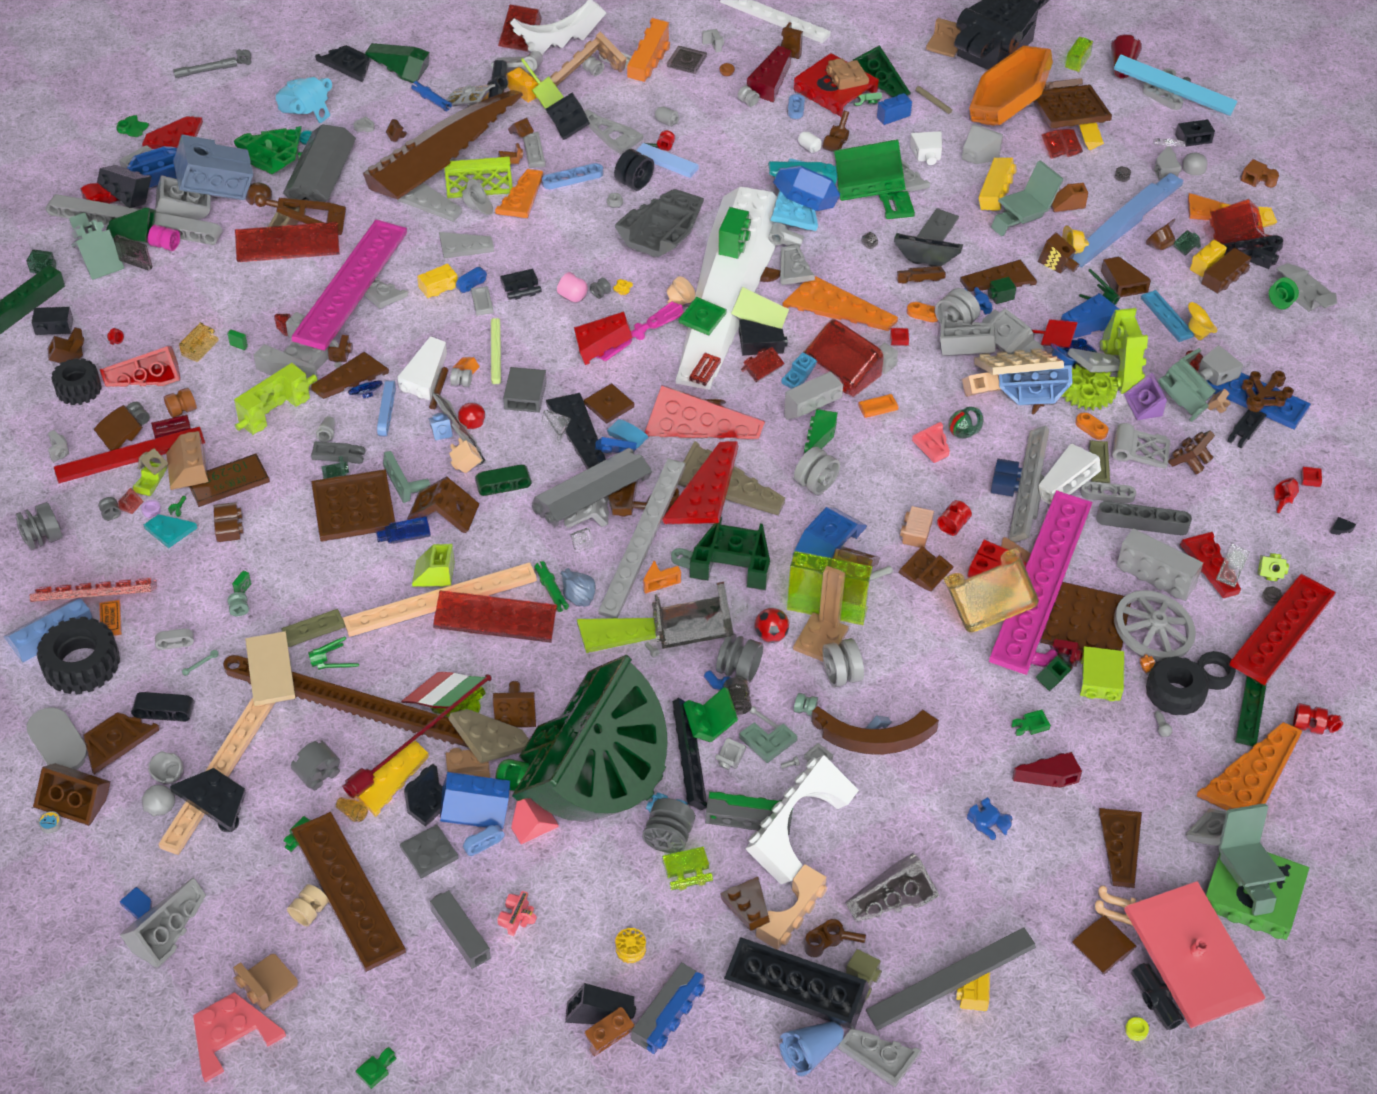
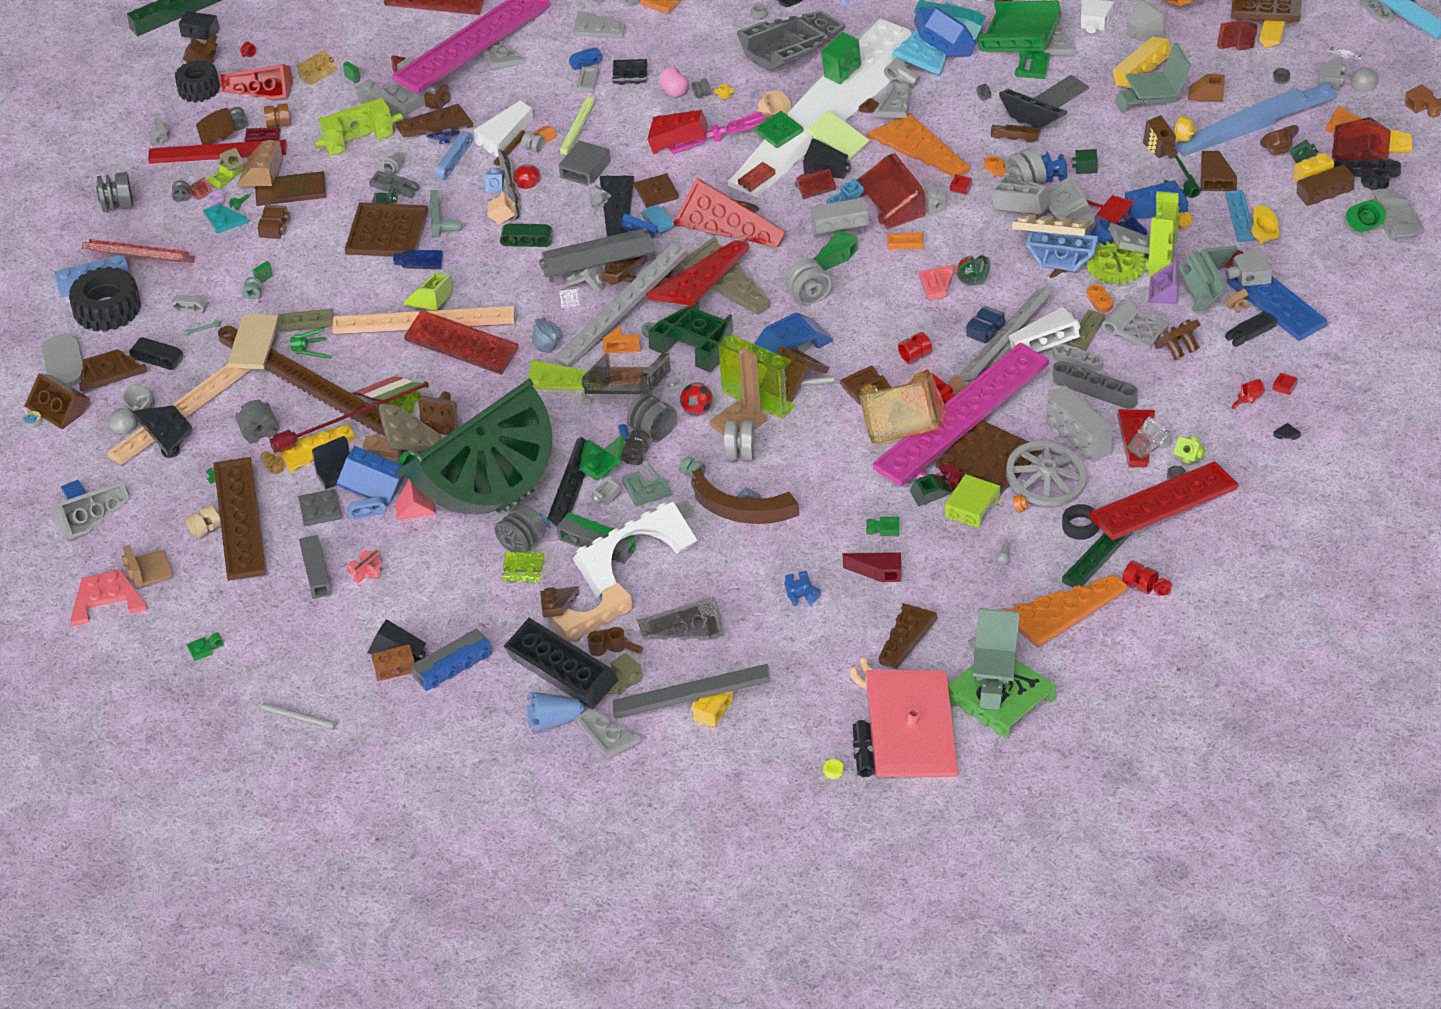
camera: 25 degrees right, 5 degrees down
orange tile [99,600,122,636] -> none
reddish brown bracket [407,476,480,533] -> none
yellow brick [417,263,458,298] -> none
green pin [534,561,569,612] -> none
yellow wheel [615,928,646,963] -> none
brick [900,506,934,548] -> none
reddish brown wing [960,259,1037,292] -> none
light nougat slope [962,372,1001,397] -> none
reddish brown slope [1072,915,1137,975] -> none
black tyre [1146,656,1209,715] -> none
black brick [1175,119,1215,147] -> none
reddish brown plant [1241,371,1294,412] -> none

